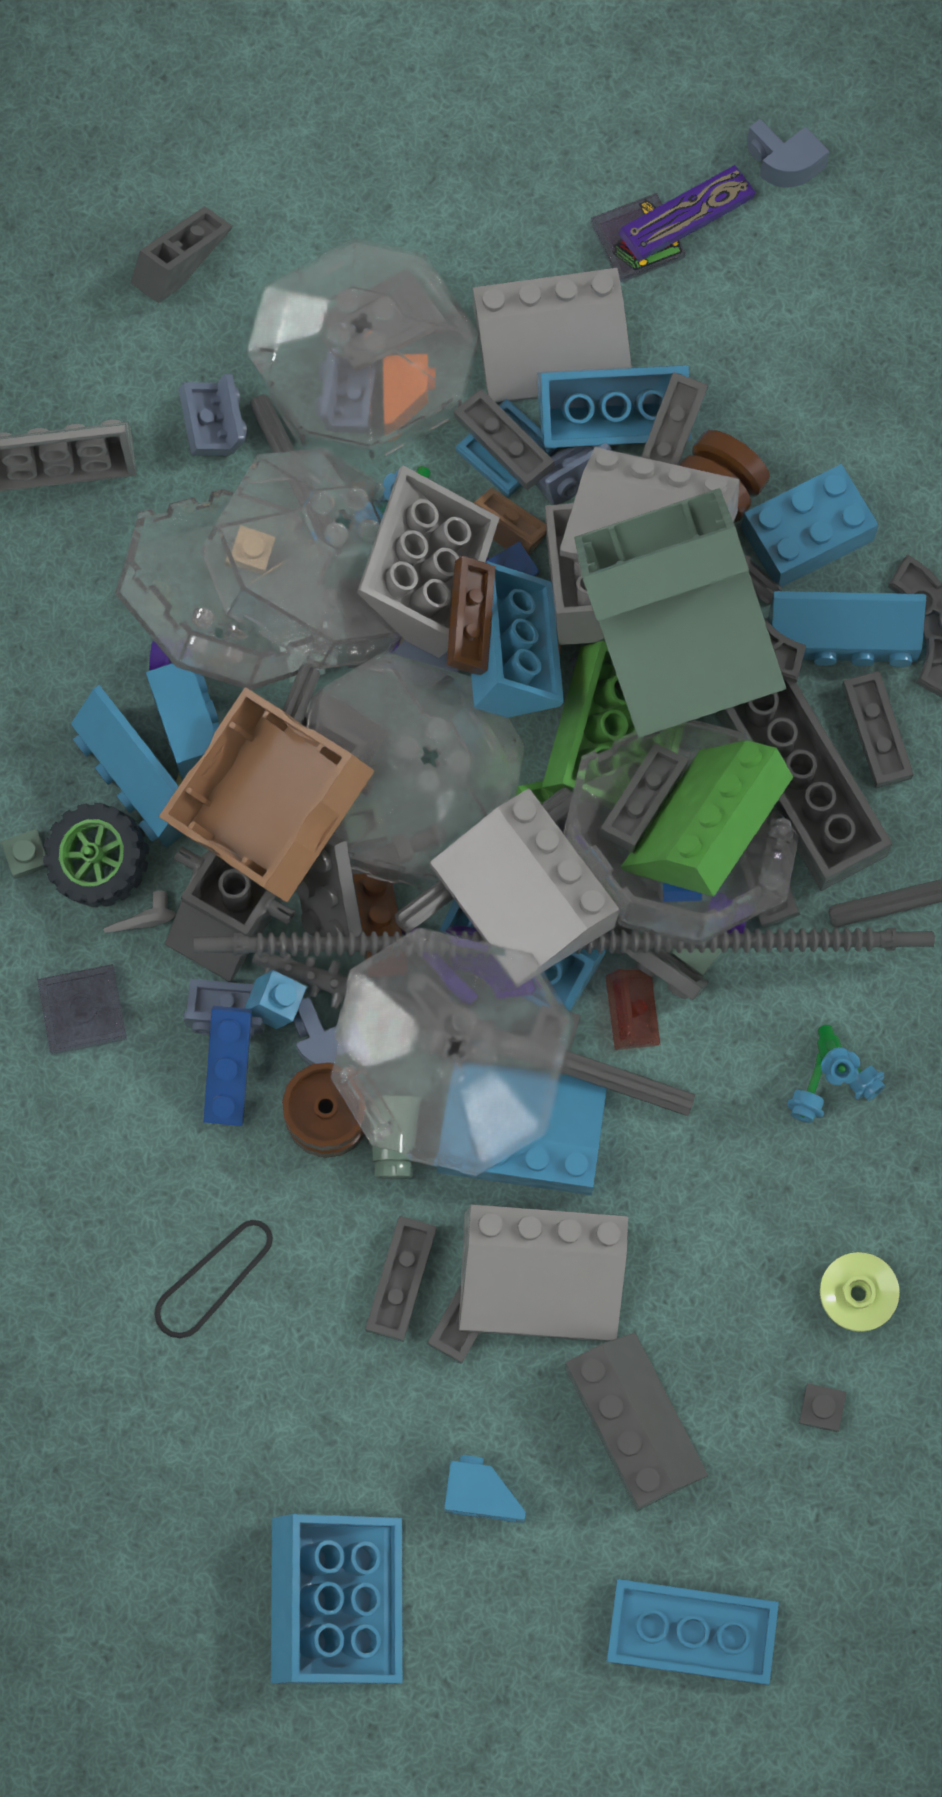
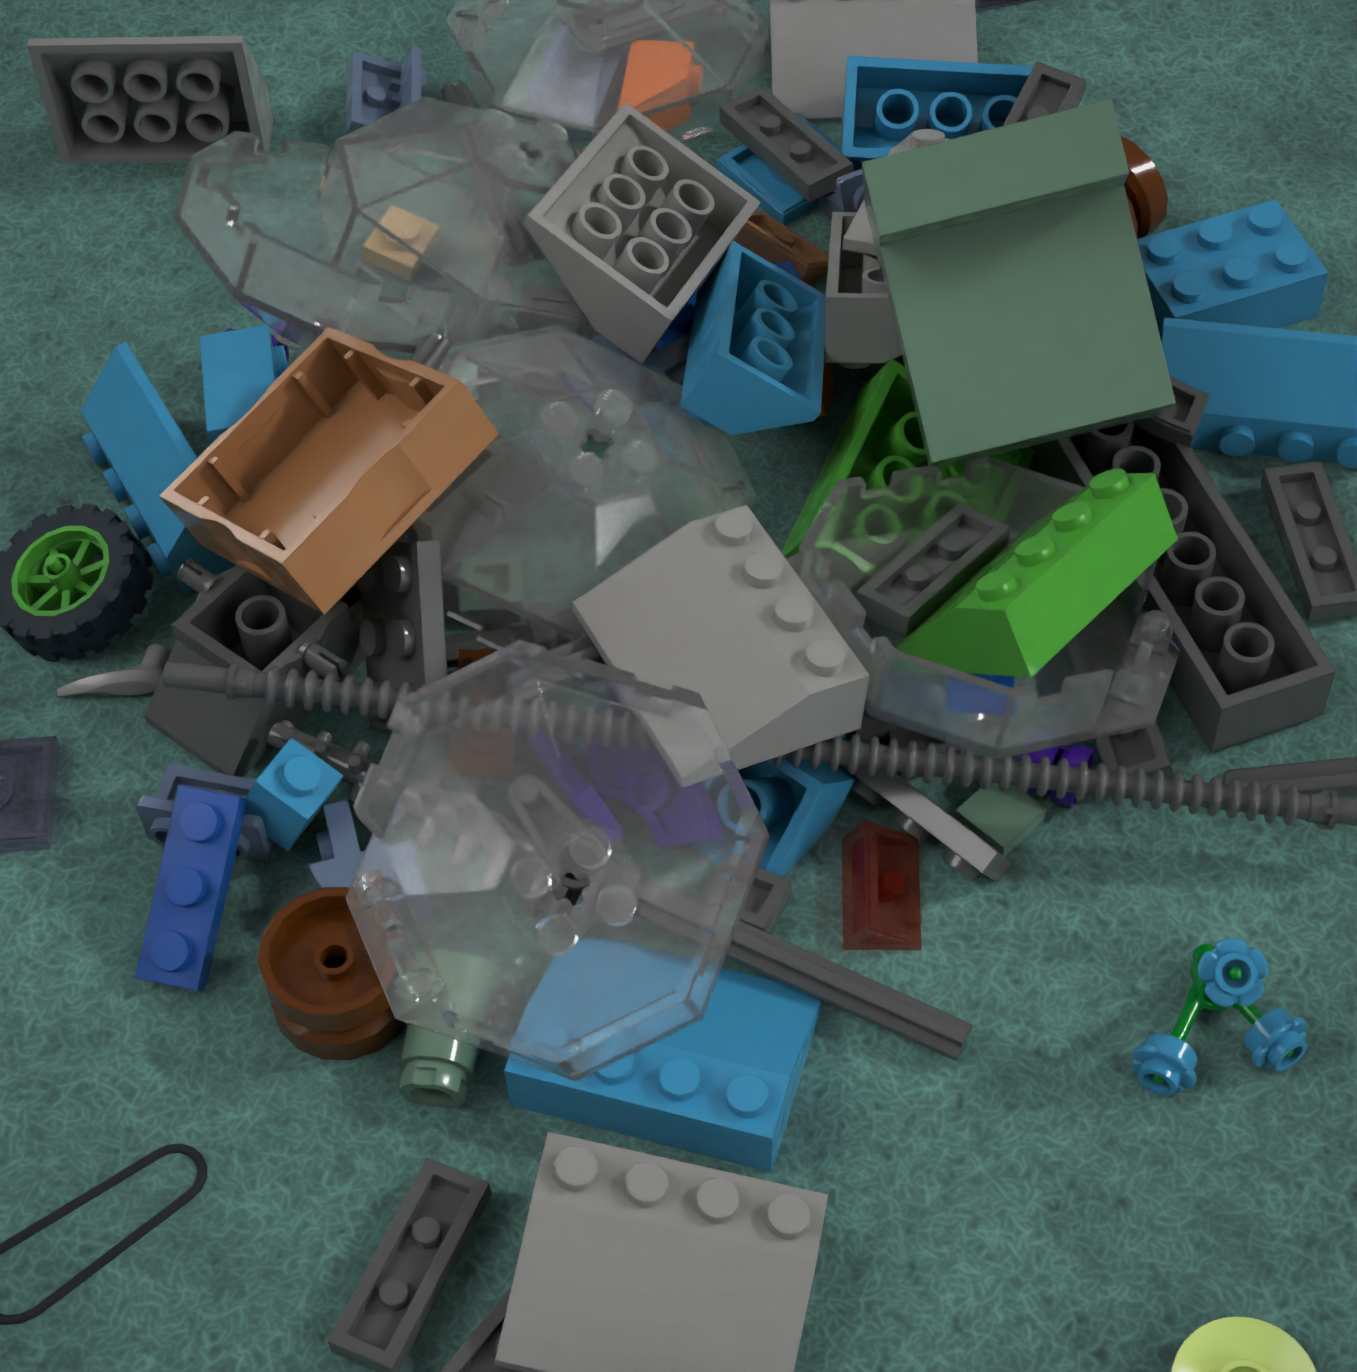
camera: 10 degrees right, 20 degrees down
reddish brown plate [447,556,496,675] -> none

